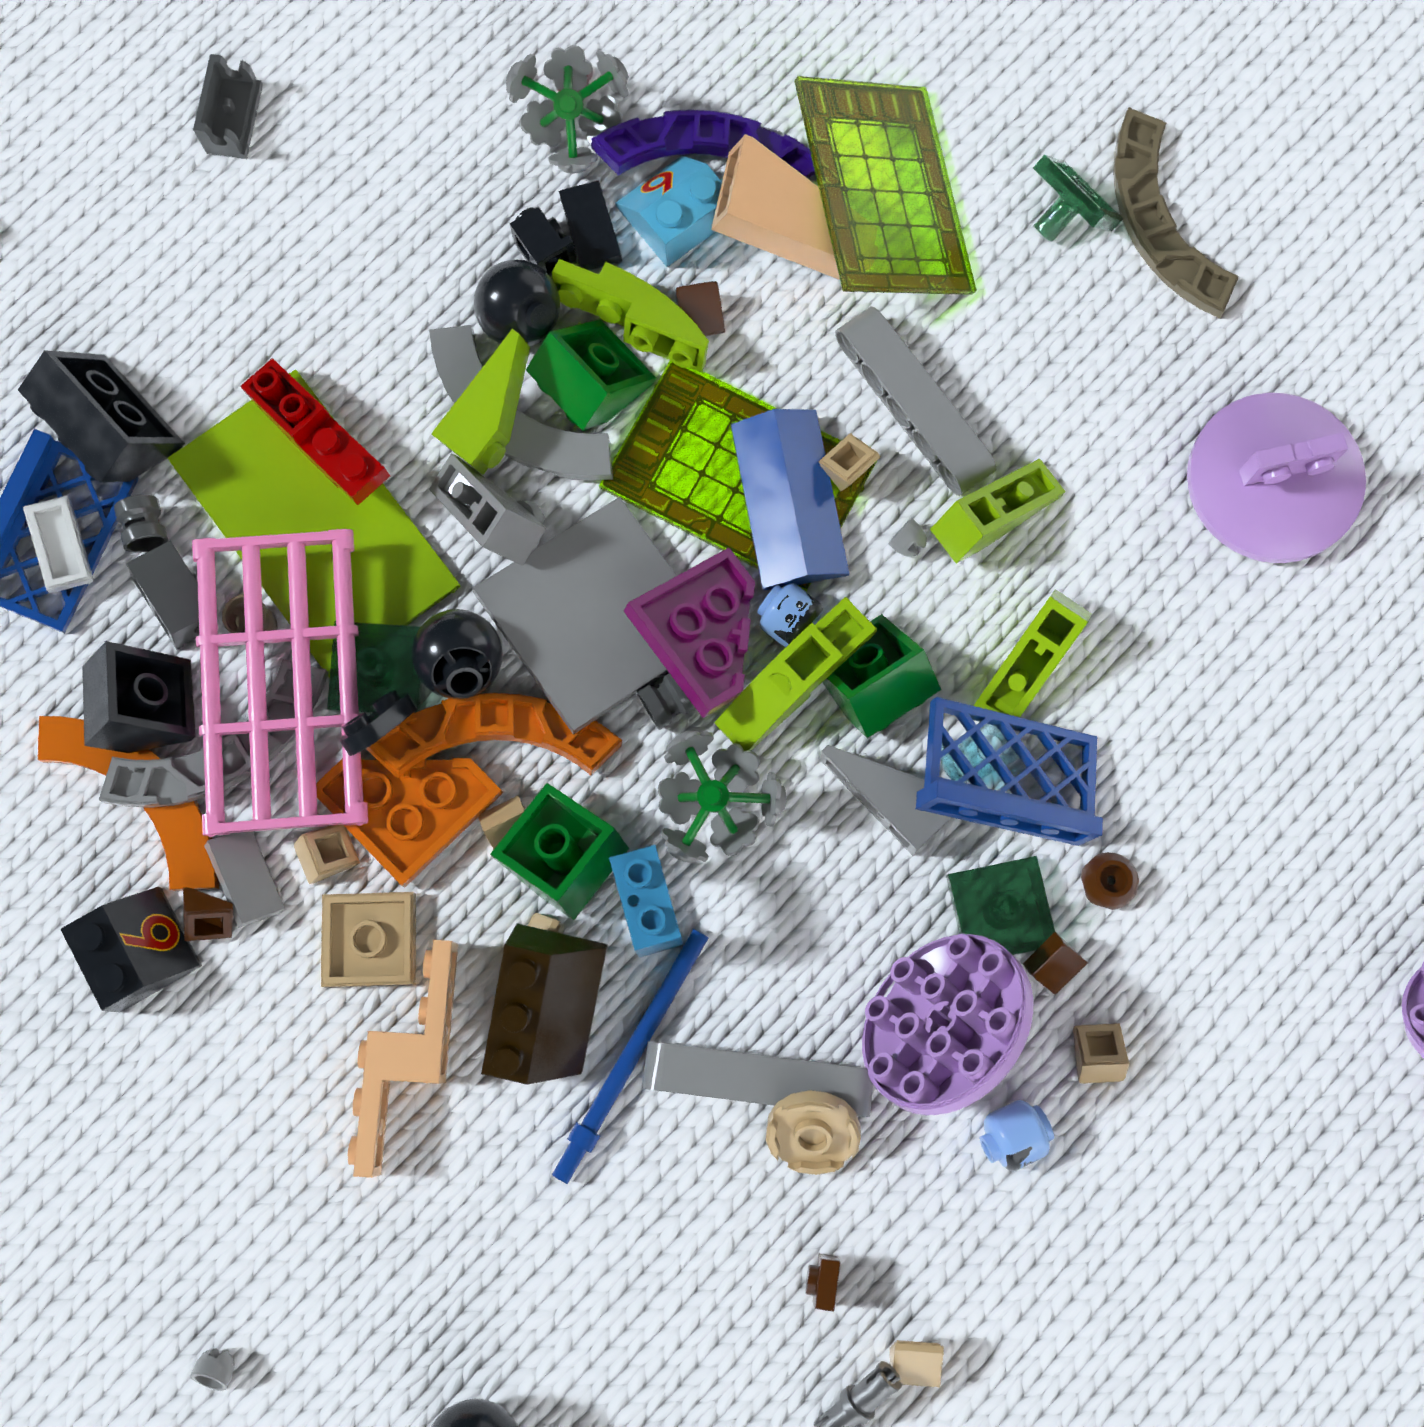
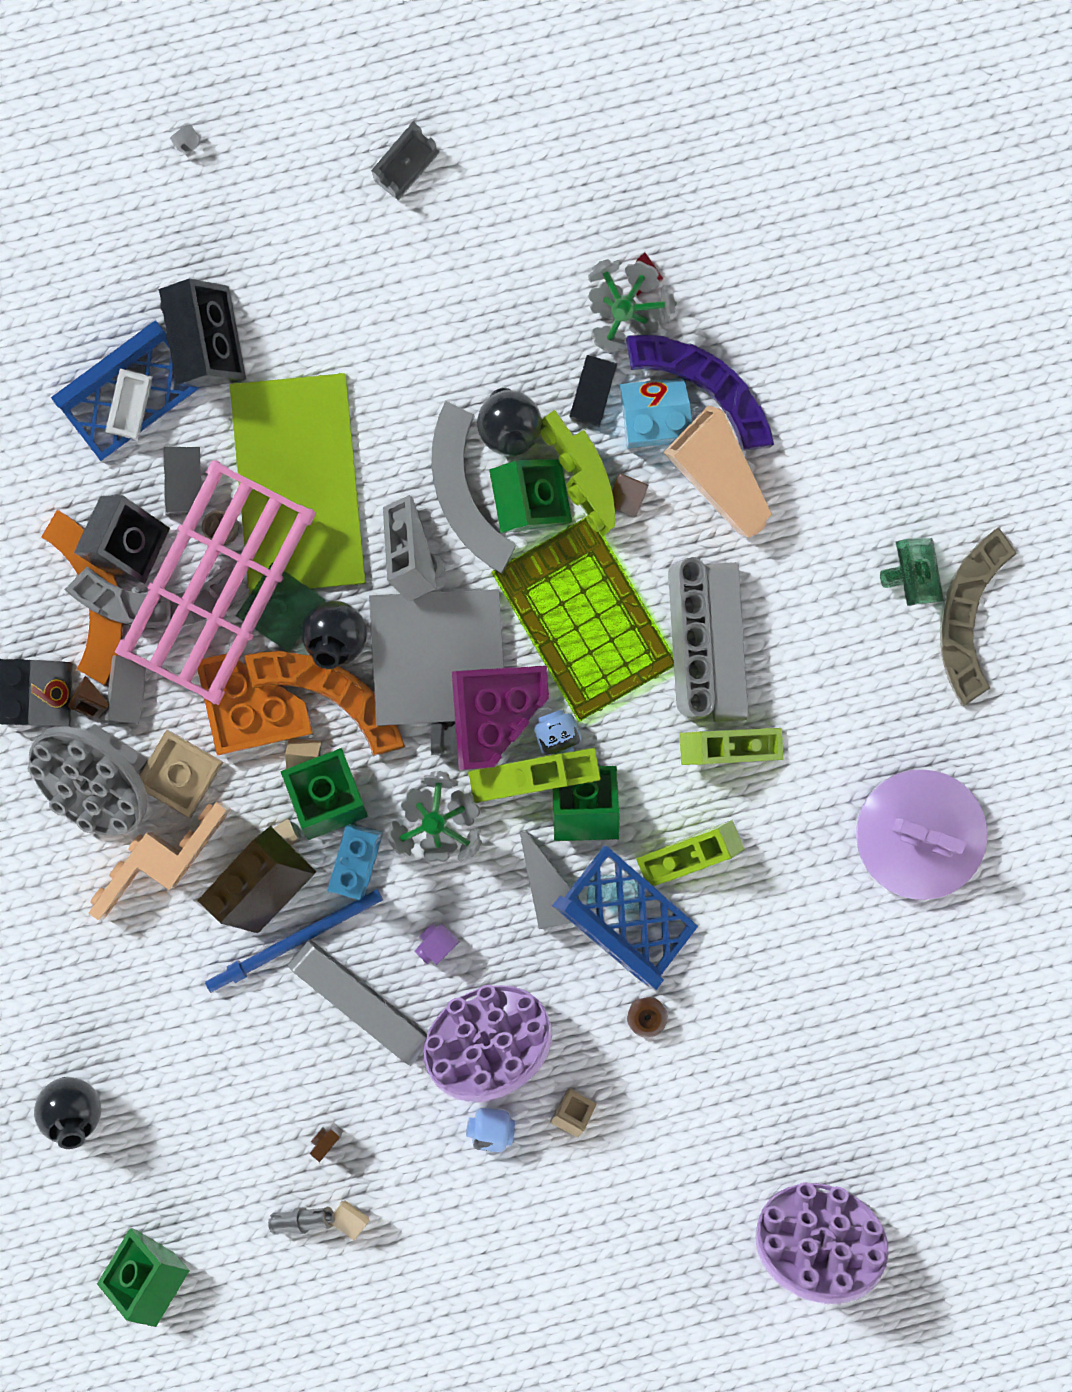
camera: 30 degrees right, 10 degrees up
dark grey wheel [114,495,168,553] -> none
red slope [240,358,390,505] -> none
tan slope [294,825,360,884] -> none
black plate [339,690,418,756] -> none
lime slope [431,329,530,475] -> none
black brick [509,206,576,276] -> none
slope [731,409,850,591] -> none
tan tile [766,1090,861,1175] -> none
clear neon green piece [794,76,977,295] -> none
tan slope [819,433,880,491] -> none
light grey hinge [888,518,927,557] -> none
clear green tile [946,856,1055,956] -> none
reddish brown slope [1022,931,1088,995] -> none
none -> light grey bracket [27,724,149,835]
none -> medium lavender plate [414,923,460,965]
none -> light grey beam [668,557,715,718]

